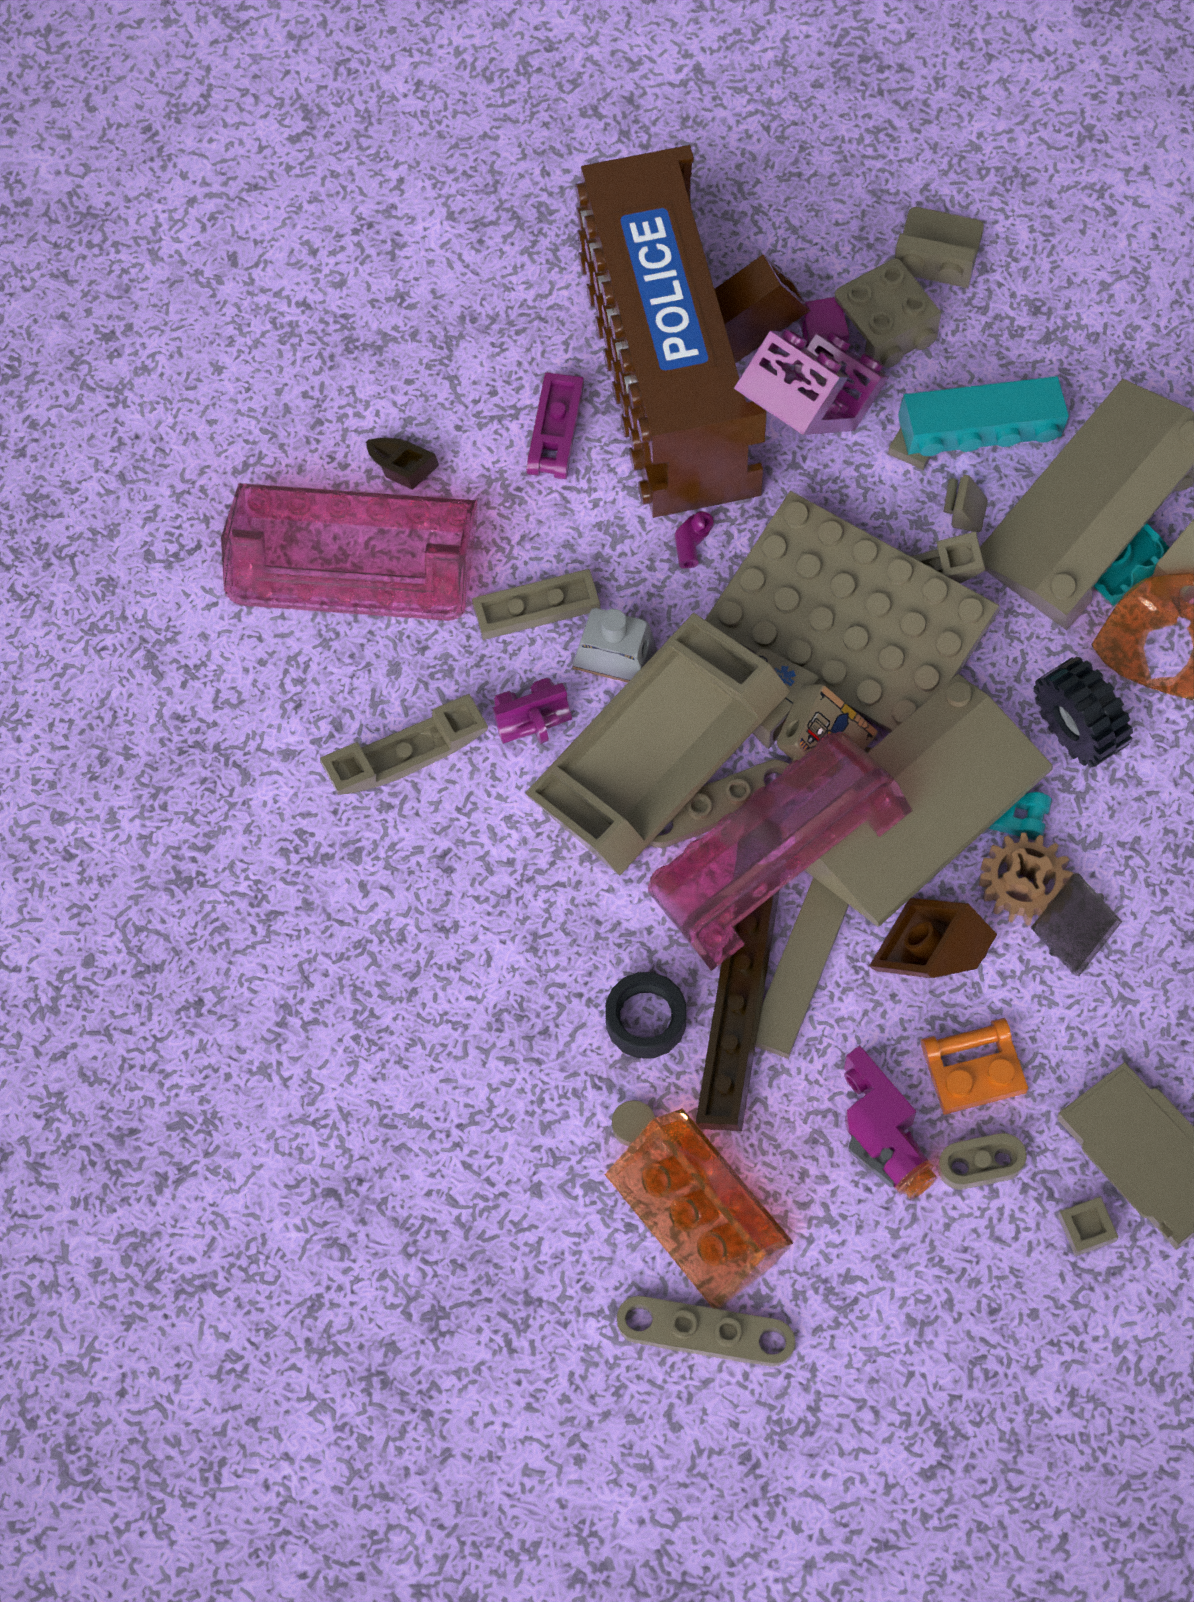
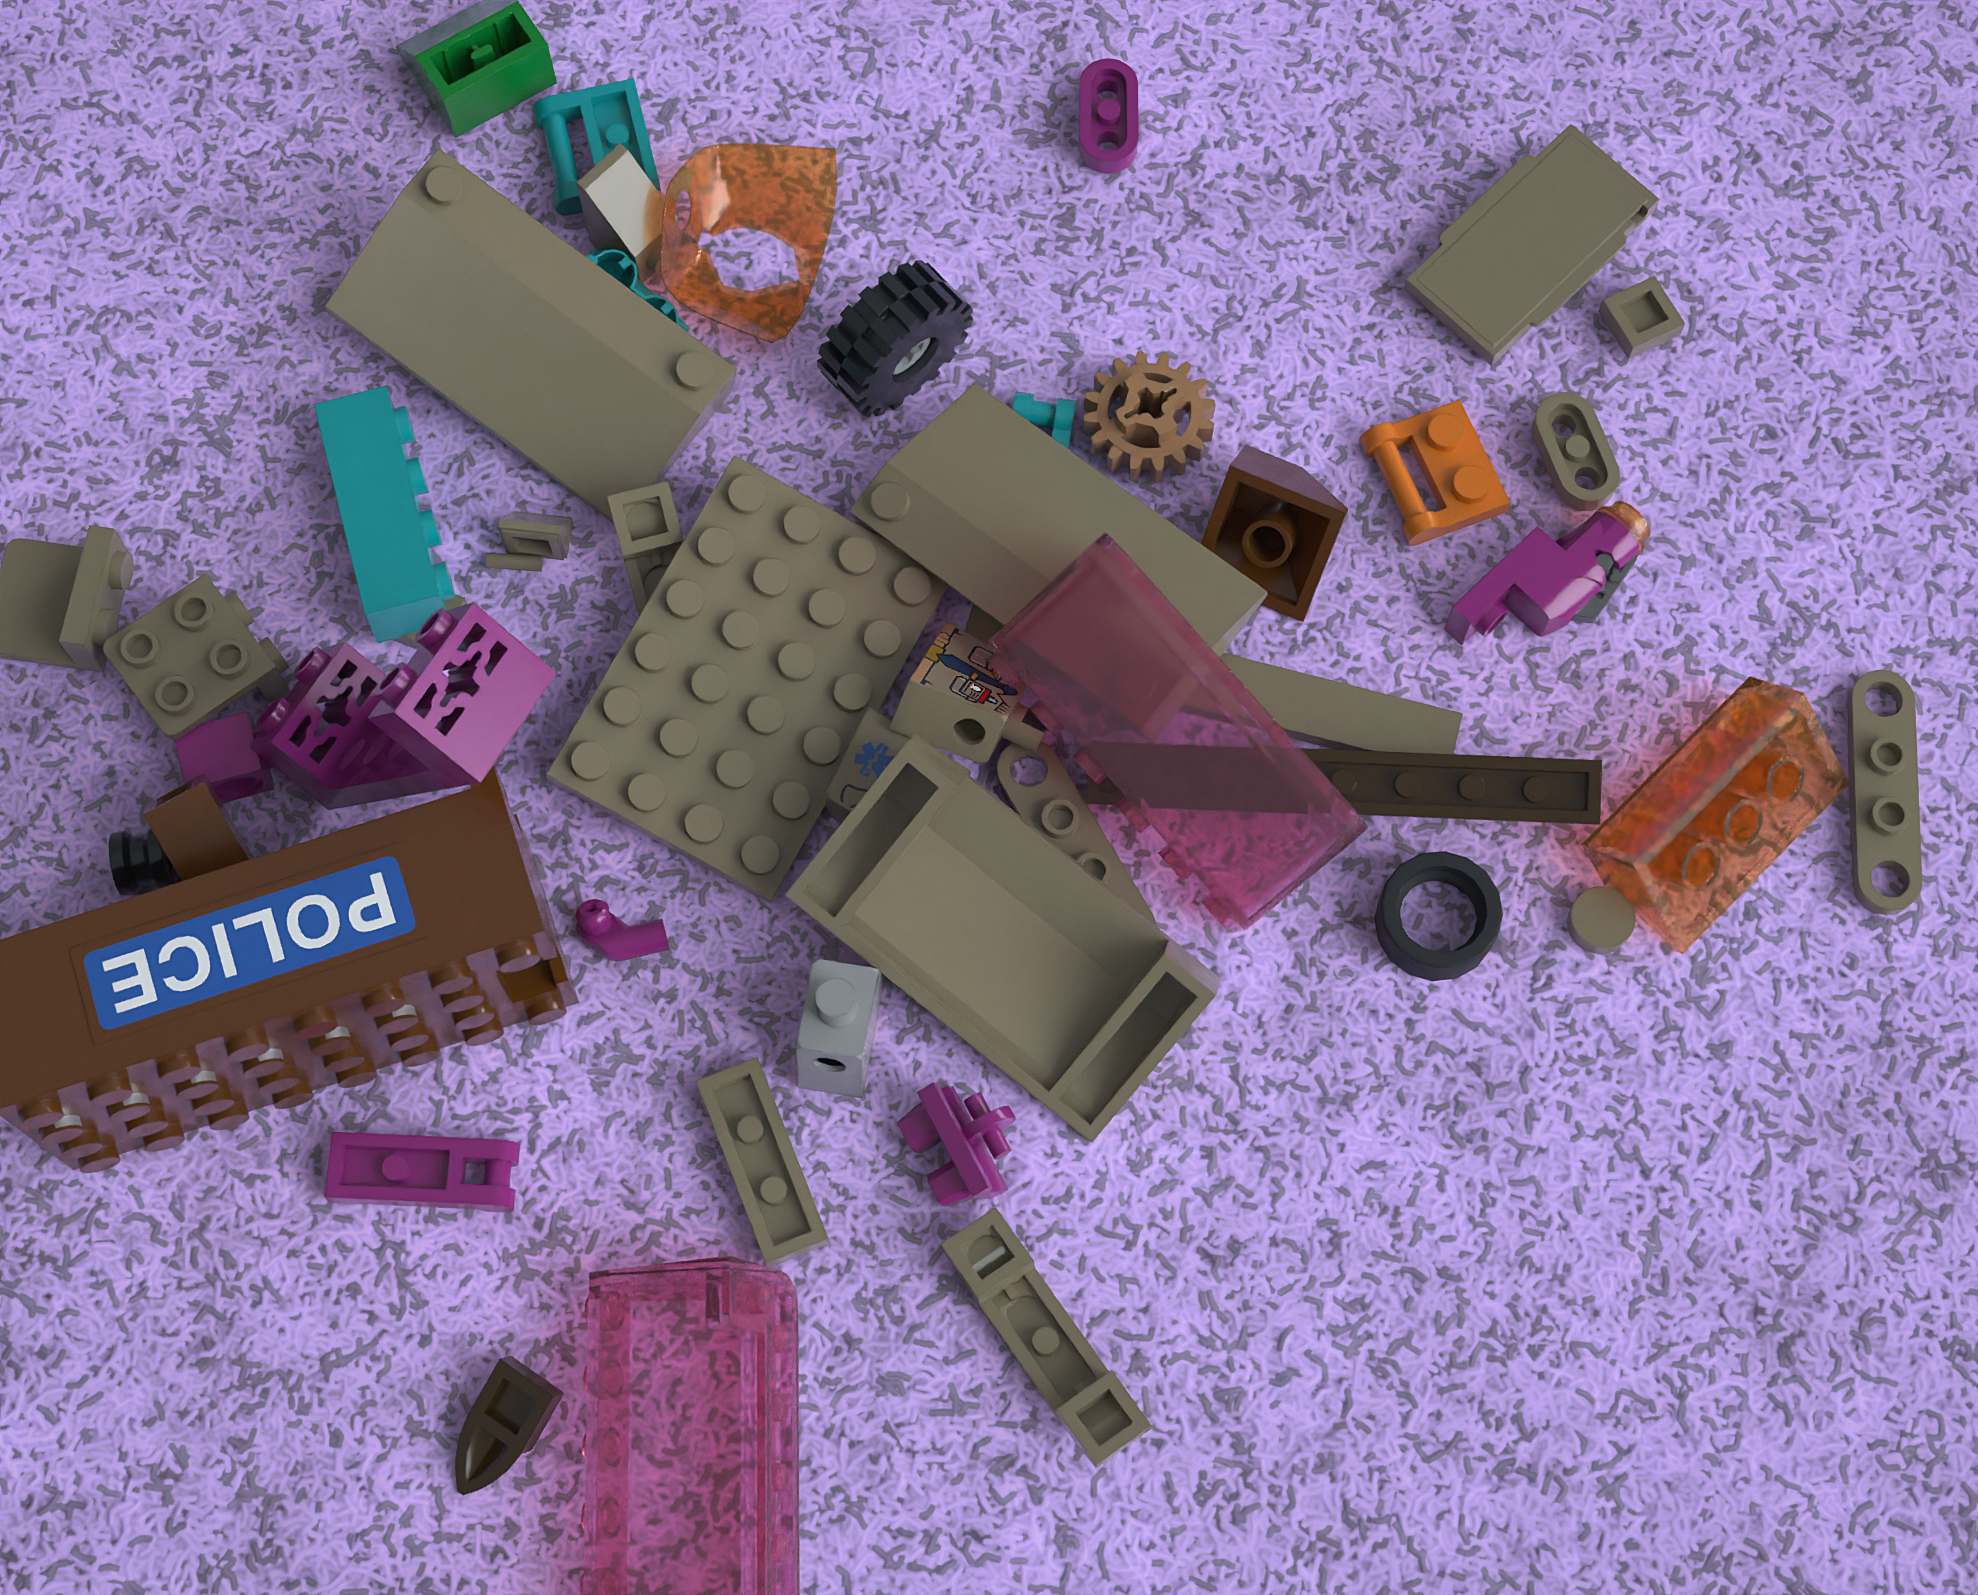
camera: 100 degrees left, 5 degrees up
clear smoke piece [1030,873,1123,976] -> none

